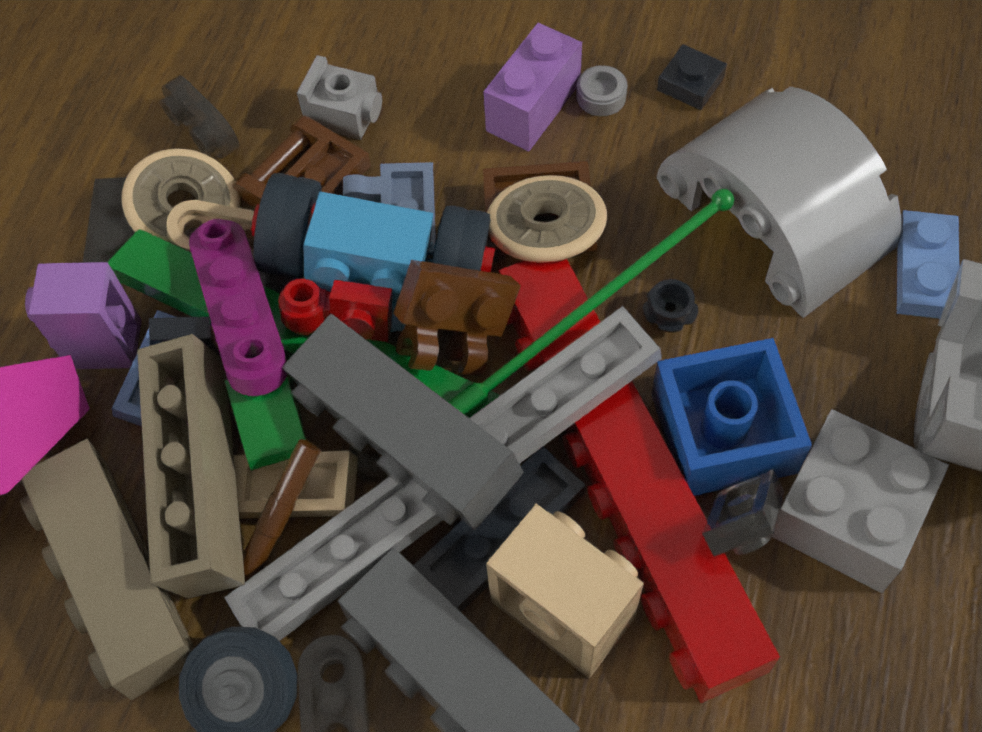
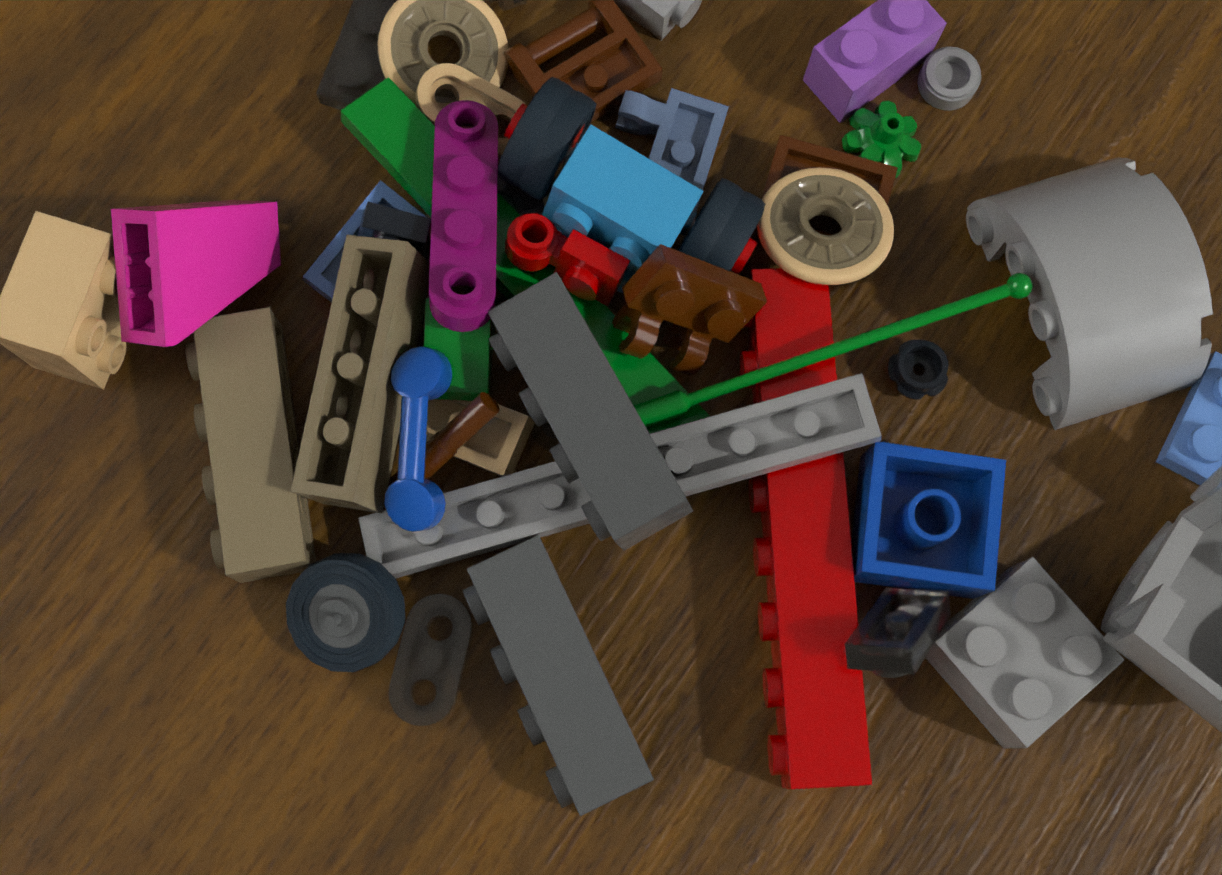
camera: 10 degrees right, 15 degrees up
medium lavender brick [25,262,142,369] -> none
black plate [413,447,586,612] -> none
tan brick [486,504,644,679] -> none
black plate [657,44,727,110] -> none
none -> blue bar [384,347,452,532]
none -> green plant [842,101,921,178]

